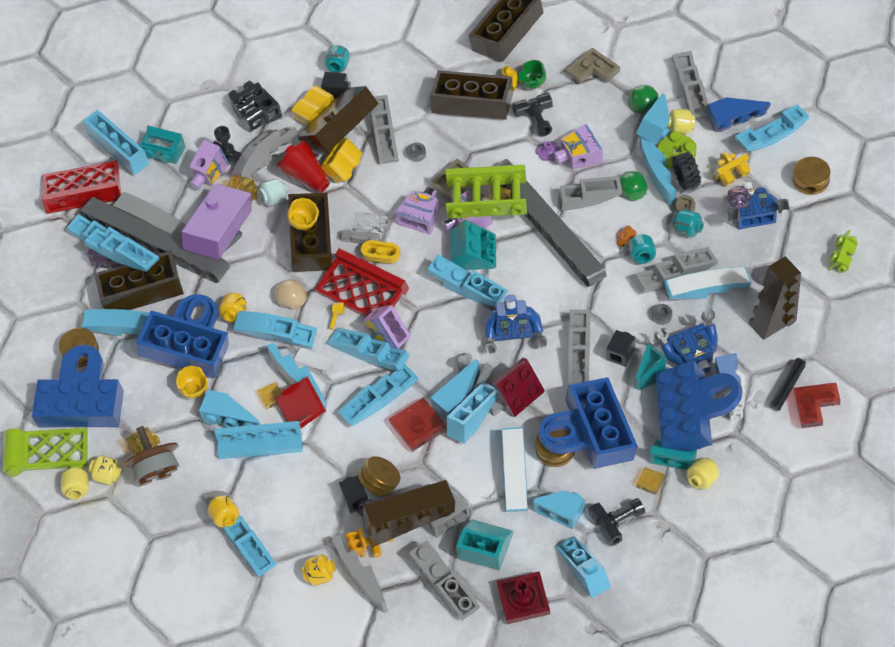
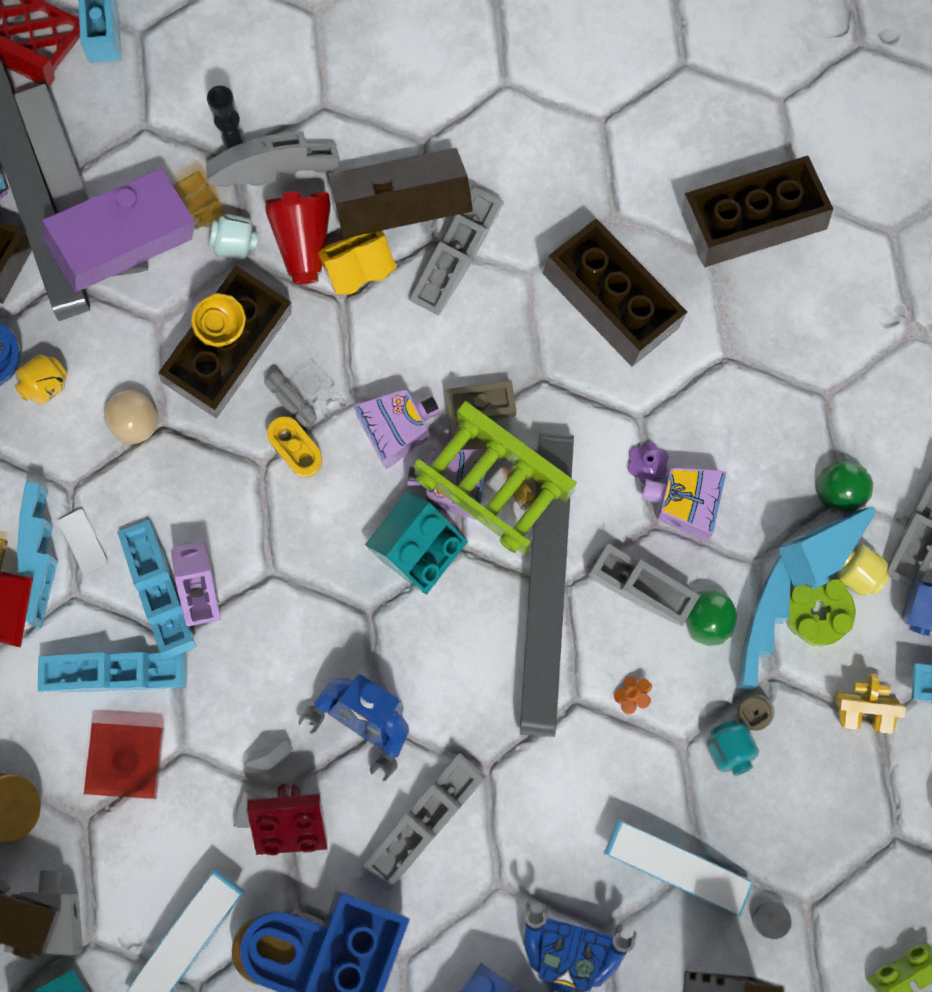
camera: 30 degrees right, 20 degrees up
teal window [139,125,186,164] -> none
lavender torso [189,140,229,189] -> none
black hips [228,80,282,132] -> none
medium azure slope [233,311,317,349] -> none
yellow brick [291,85,334,126] -> none
red fence [315,248,409,317] -> none
black brick [321,72,351,99] -> none
teal head [324,45,351,72] -> none
yellow hand [329,303,345,330] -> none
flat silver tile [407,142,426,162] -> none
medium azure slope [427,254,508,307] -> none
medium azure slope [431,359,480,421] -> none
medium azure slope [447,382,499,444] -> none
light grey tile [457,353,472,372] -> none
yellow arm [501,66,519,92] -> none
black bar [513,93,553,137] -> none
green hair [518,60,546,89] -> none
dark tan plate [566,48,620,84] -> none
black brick [606,330,636,367] -> none
teal head [628,234,656,264] -> none
light grey slope [633,247,718,294] -> none
teal slope [635,344,666,390] -> none
flat silver tile [652,304,672,325] -> none
black tyre [672,152,701,190] -> none
clear purple plate [726,186,751,209] -> none
blue torso [727,182,790,230] -> none

